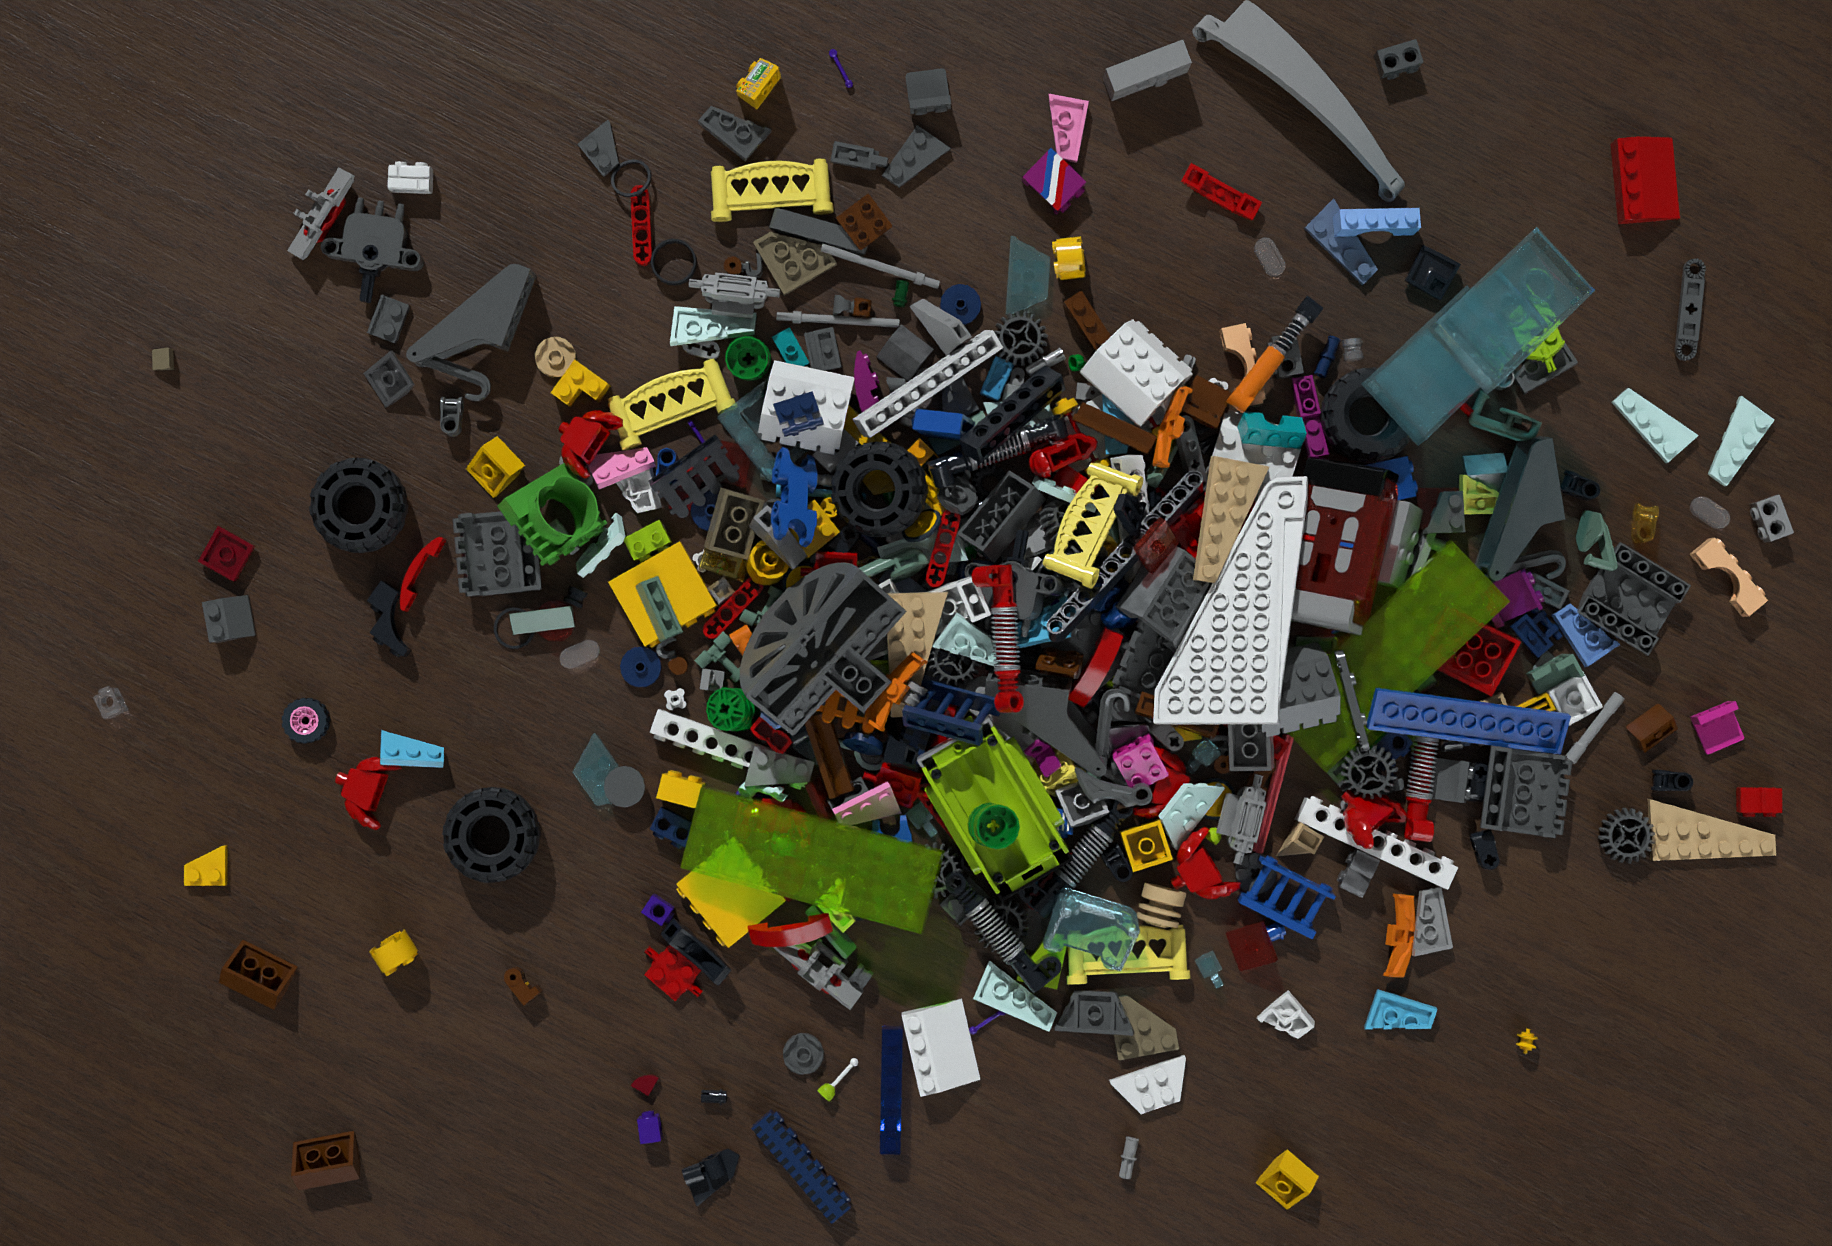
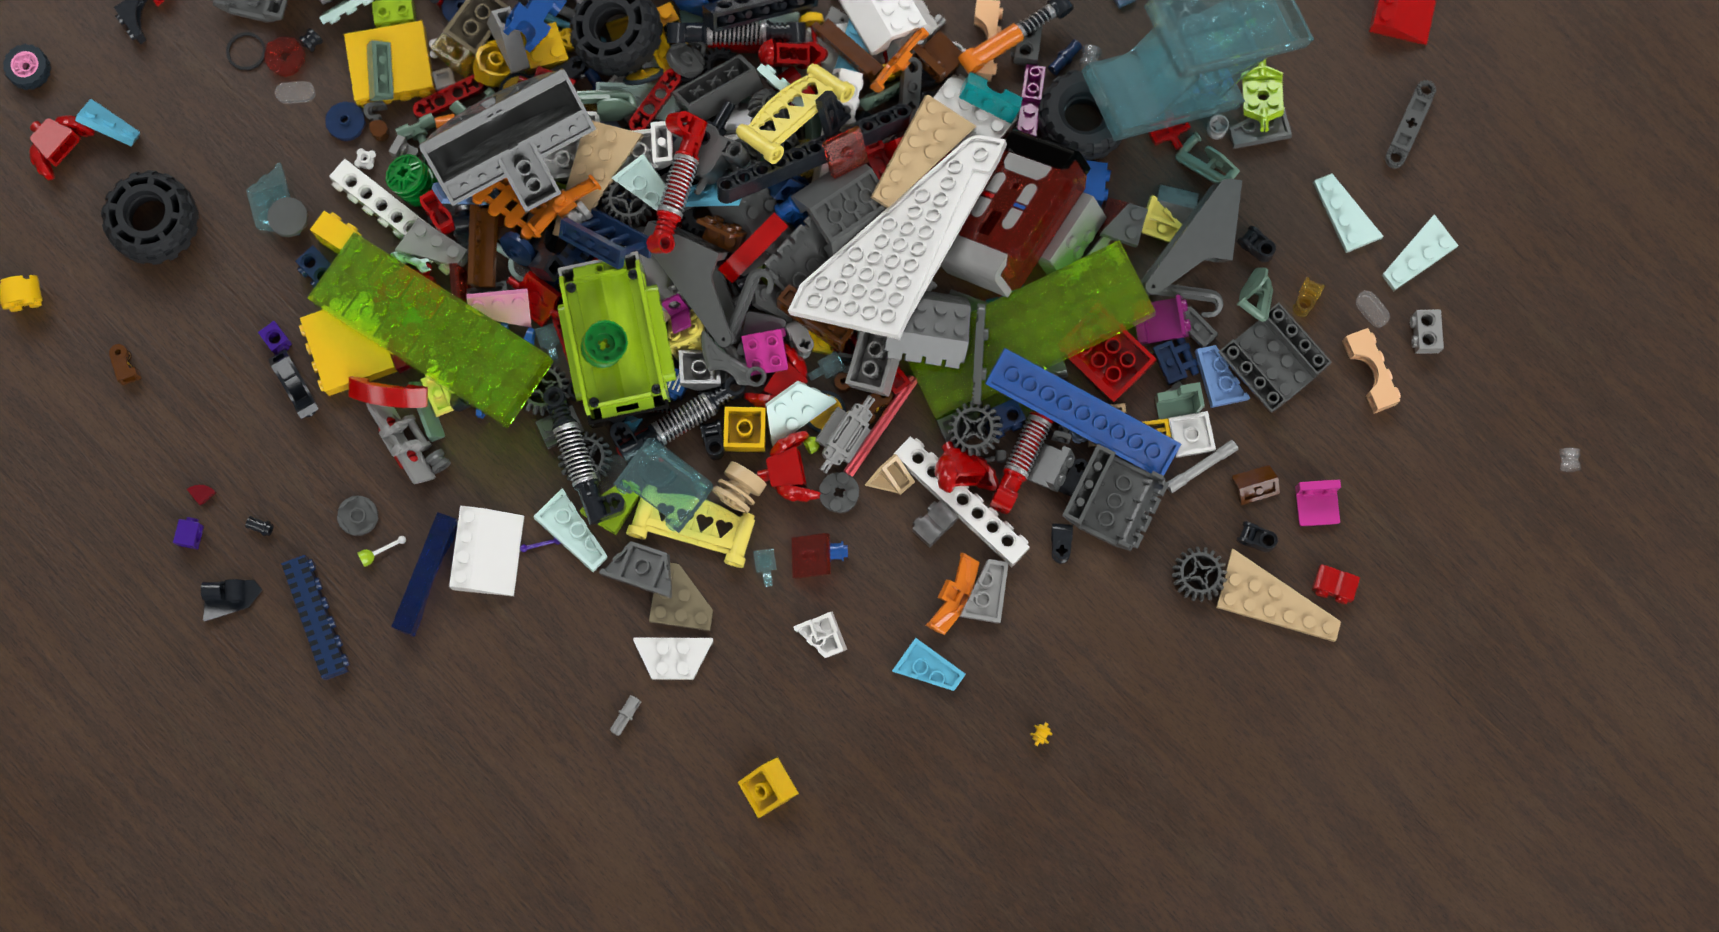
camera: 15 degrees right, 10 degrees down
sand green slope [509,606,575,635] -> none
red plate [644,945,703,1001] -> none
blue fence [1237,855,1336,939] -> none

